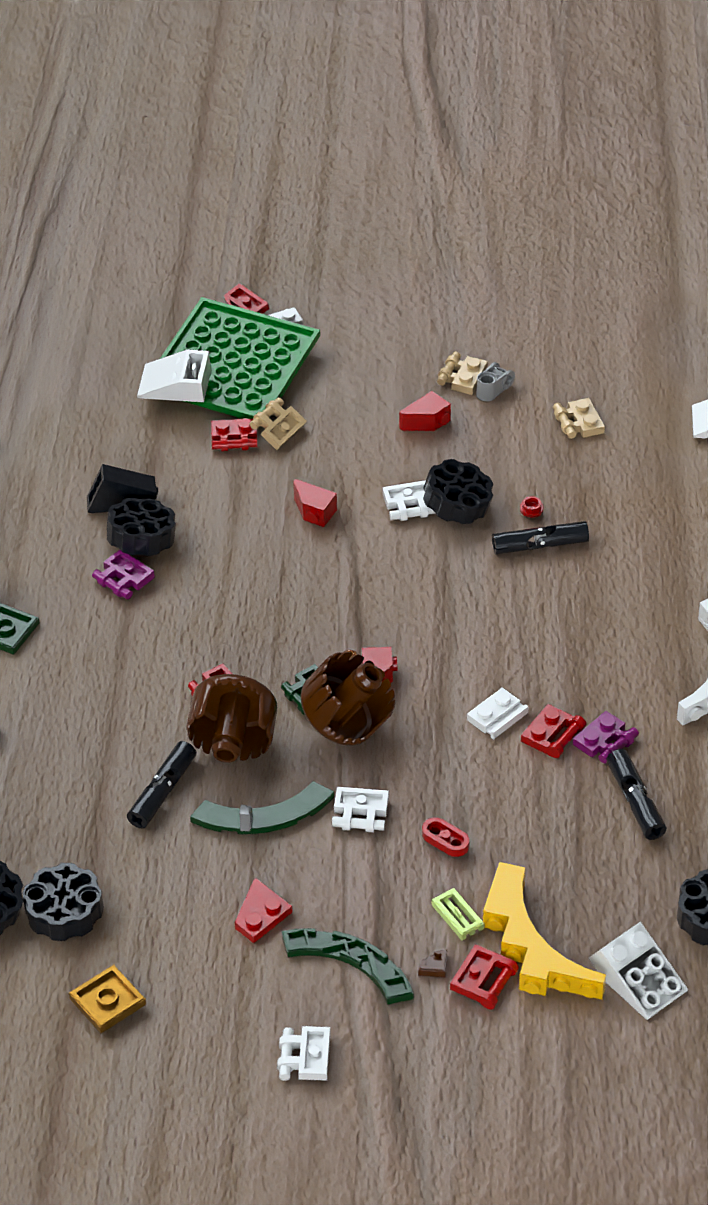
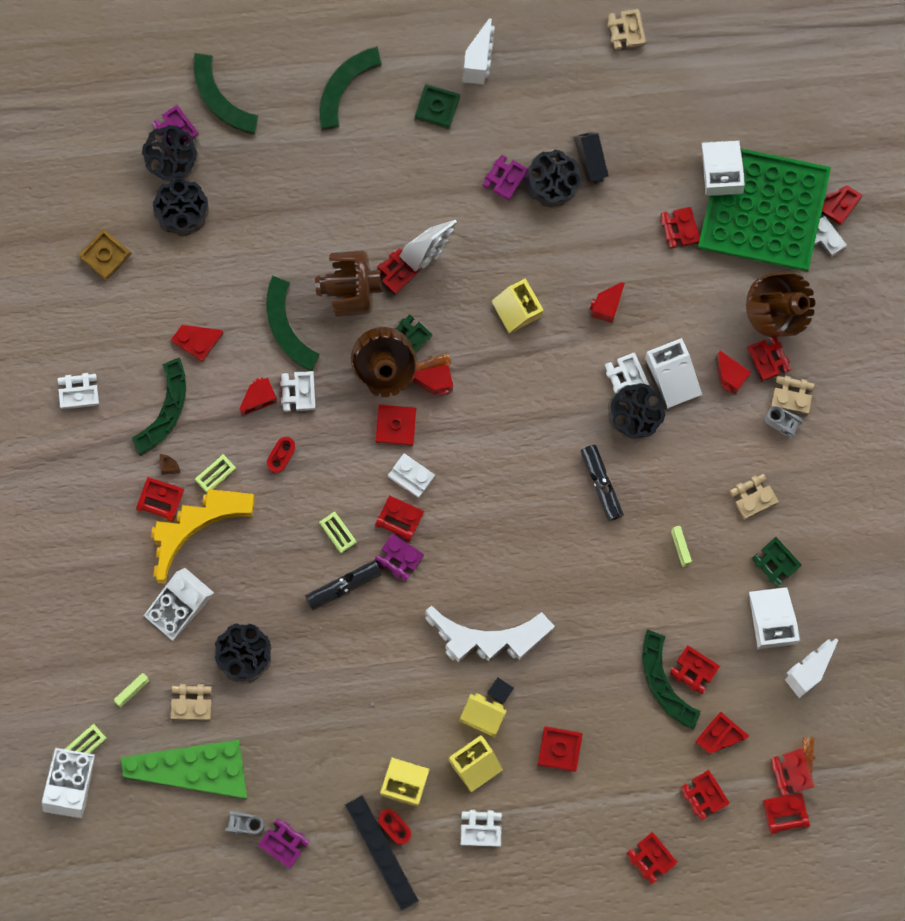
camera: 70 degrees right, 30 degrees up
black piece [127,741,197,829] -> none
light grey tile [239,805,253,831] -> none
tan plate [250,398,307,450] -> none
red plate [520,496,543,518] -> none
none -> red slope [239,377,277,416]
none -> yellowish green tile [319,511,357,554]
none -> red plate [375,404,417,446]
none -> white slope [400,220,457,272]
none -> light yellow slope [491,278,544,334]
none -> white slope [645,338,702,409]
none -> yellowish green tile [671,526,692,568]
none -> reddish brown piece [746,272,816,337]
none -> red plate [747,337,791,382]
none -> dark green plate [751,537,802,587]

